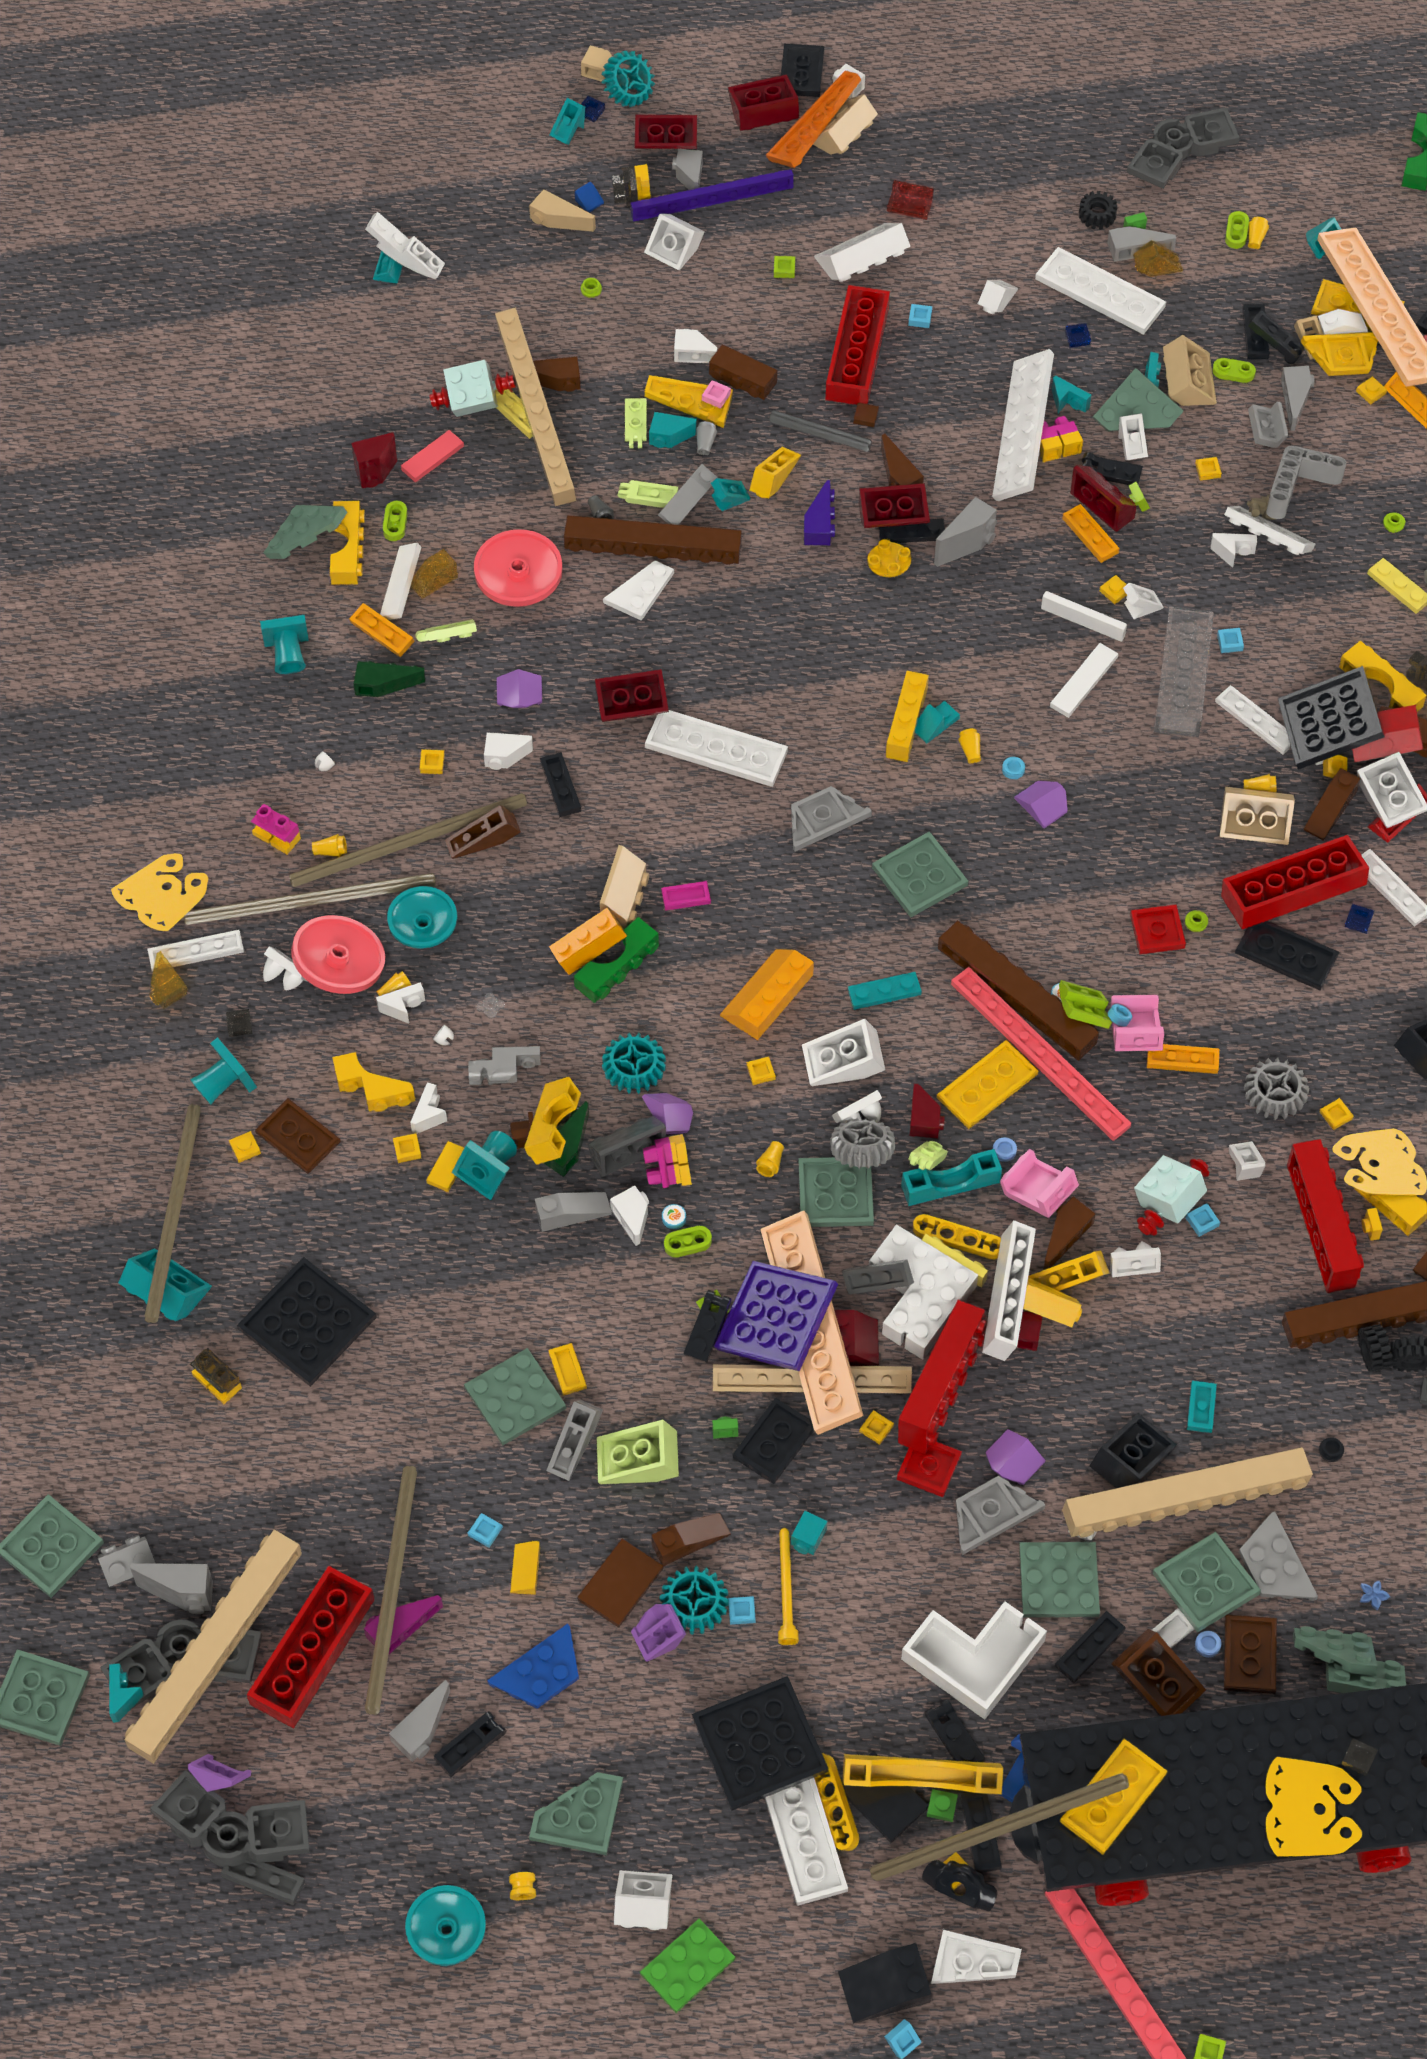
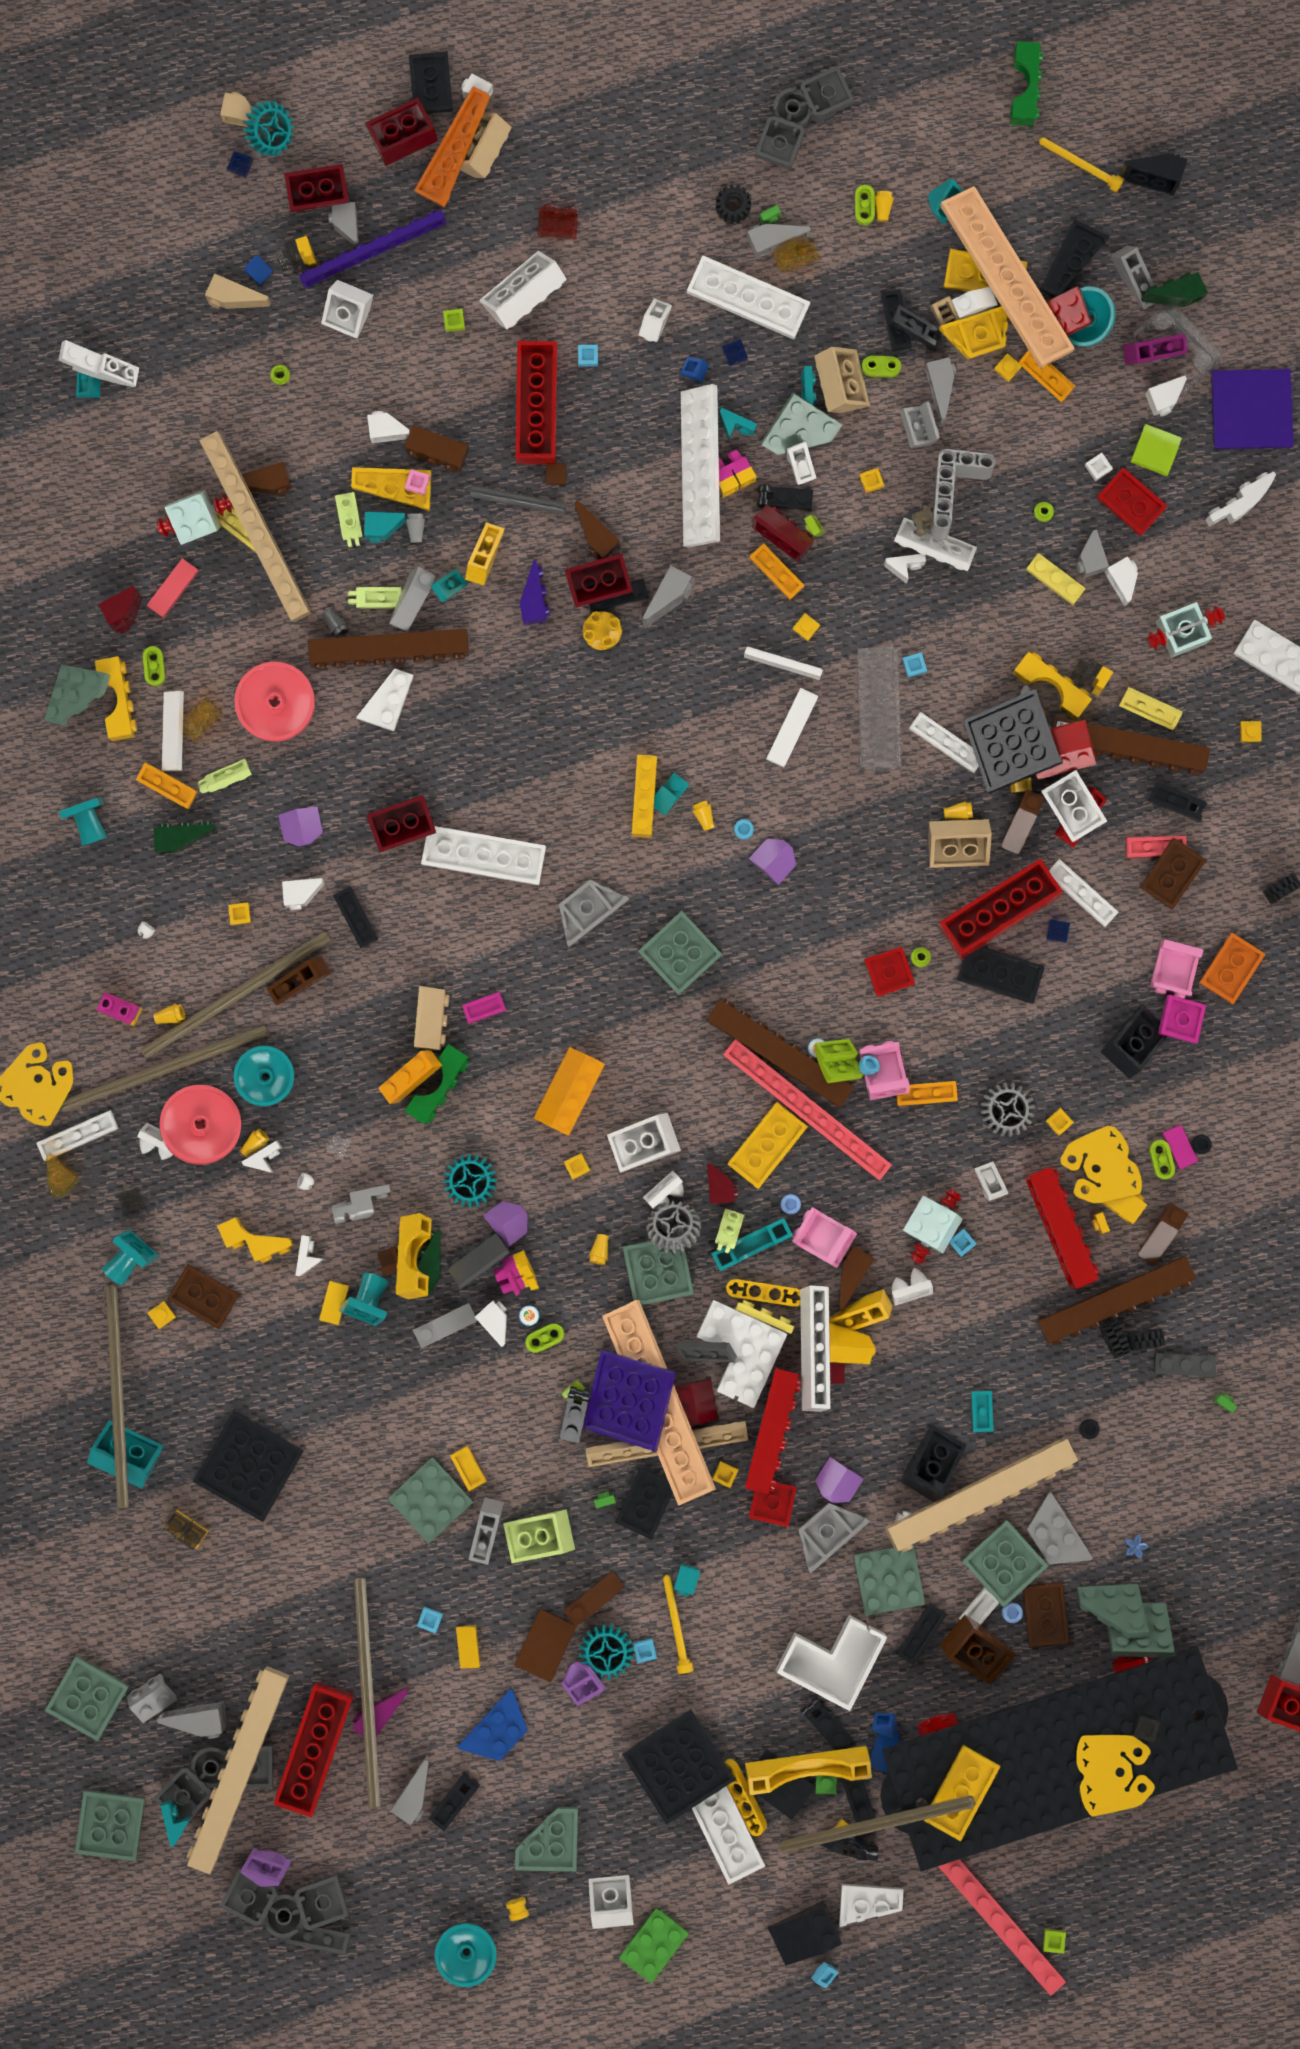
camera: 15 degrees left, 25 degrees up
yellow plate [393,1133,421,1163] -> none
teal slope [549,98,585,145] -> none
teal plate [847,972,922,1010] -> none
white slope [1123,583,1164,619] -> none
none -> blue slope [680,356,709,383]

